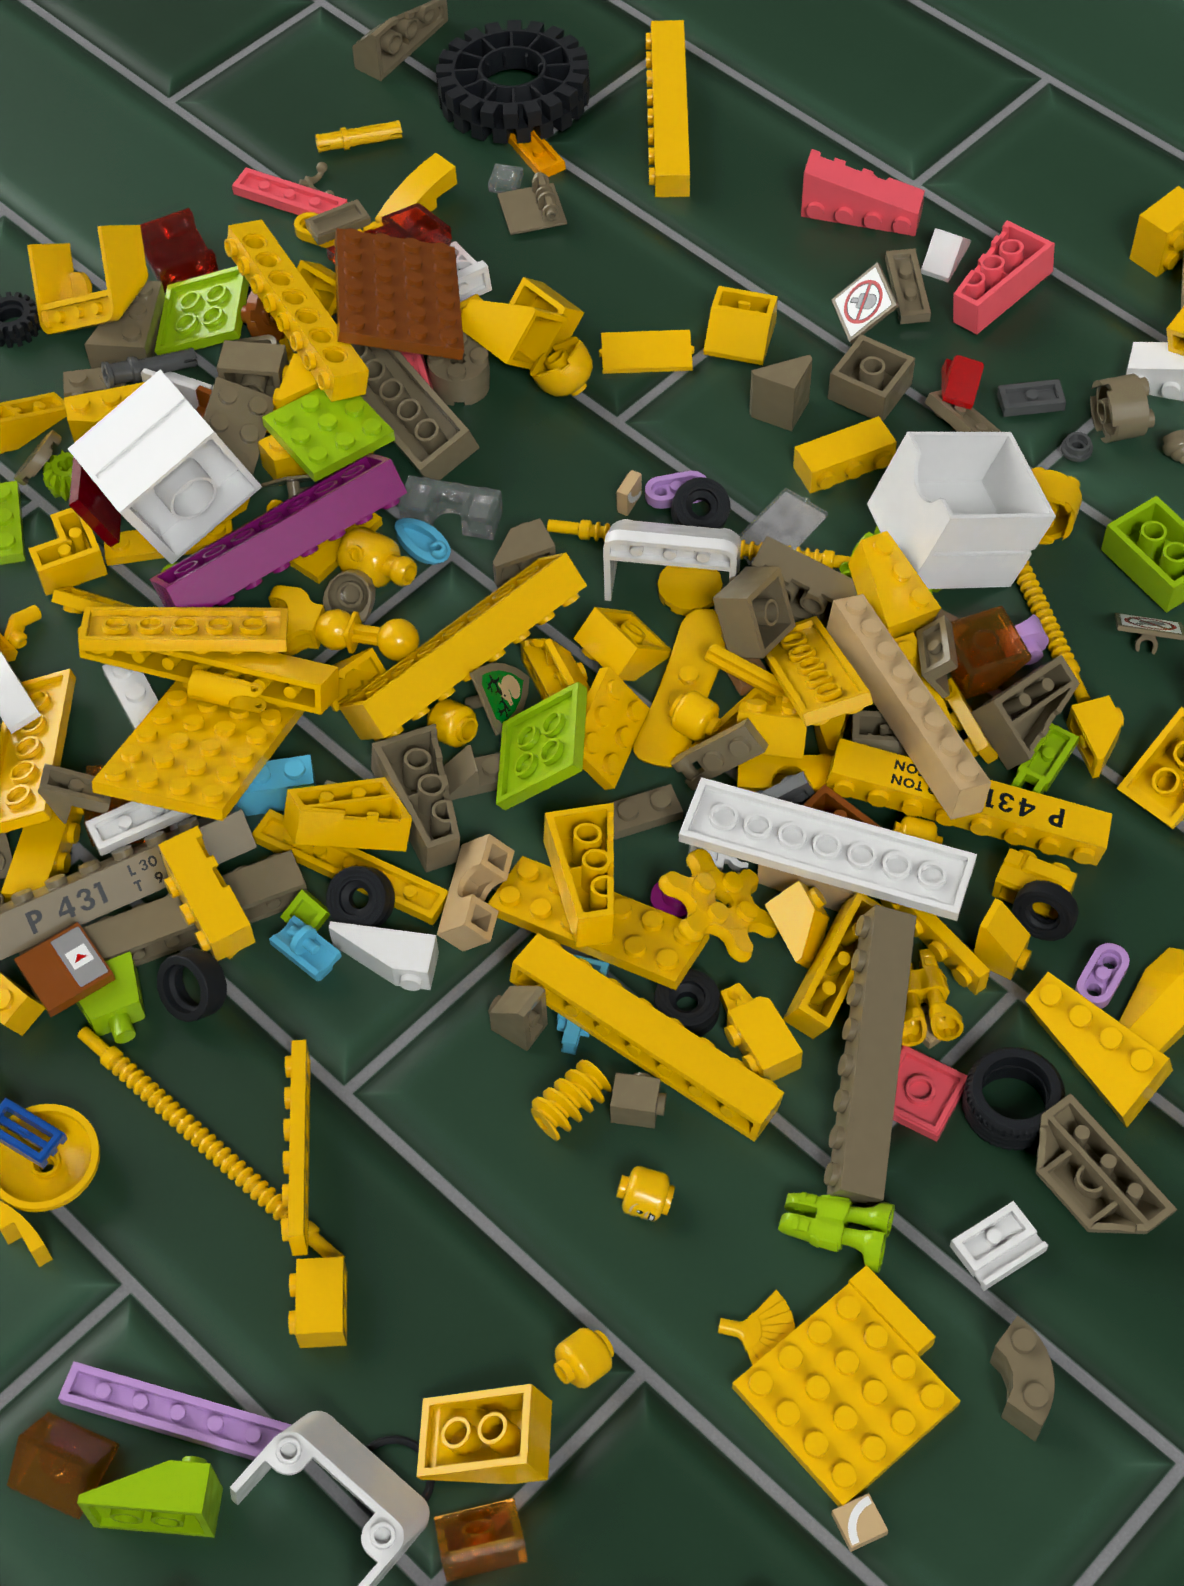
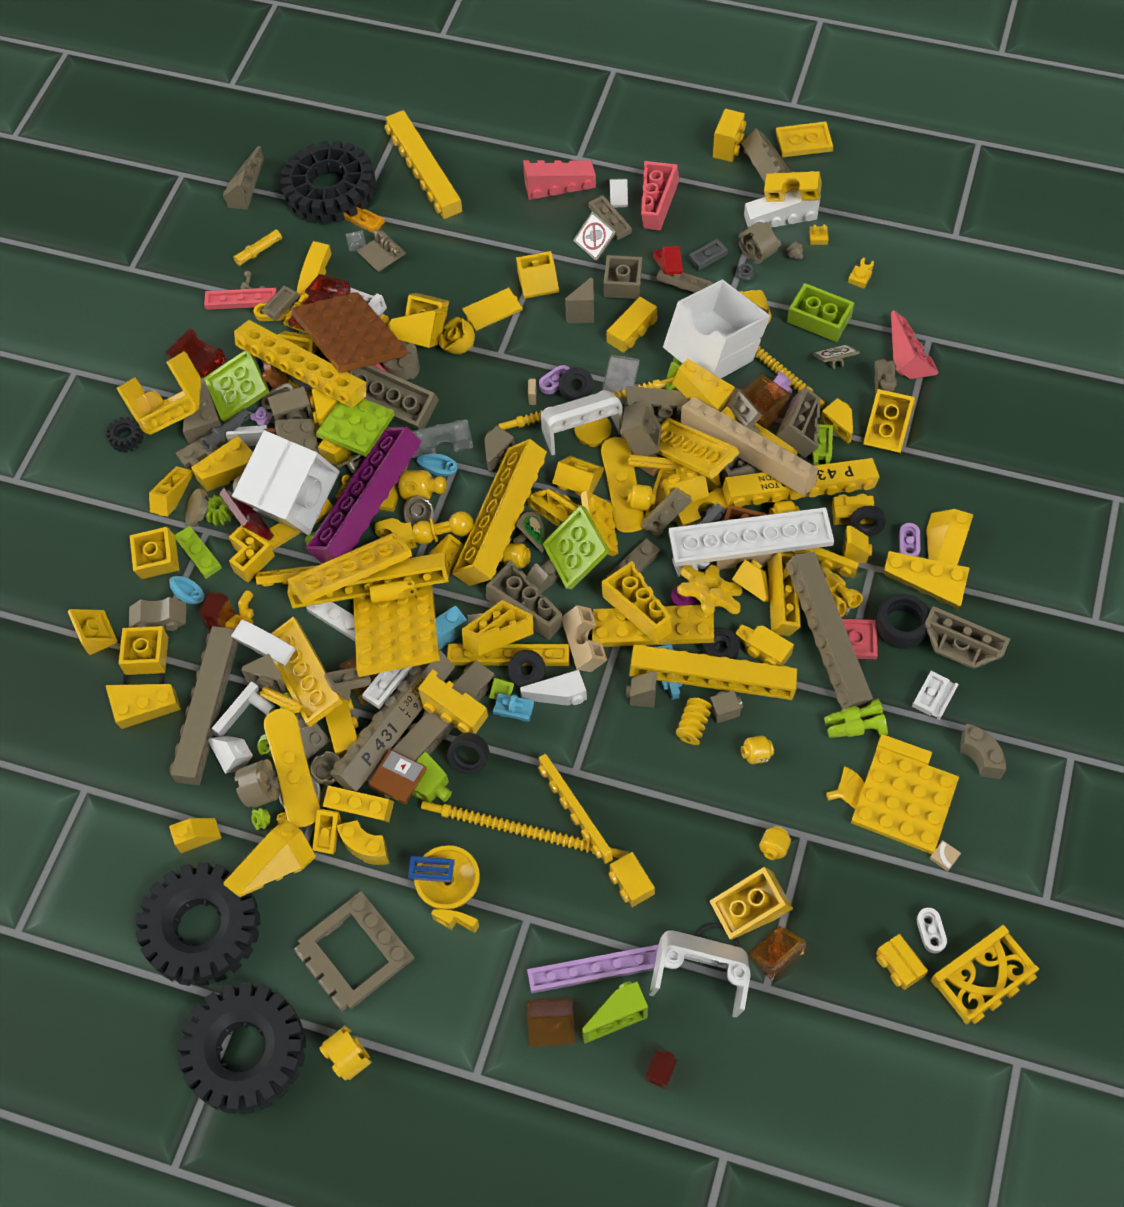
camera: 25 degrees left, 5 degrees up
none -> lavender plate [250,407,273,426]

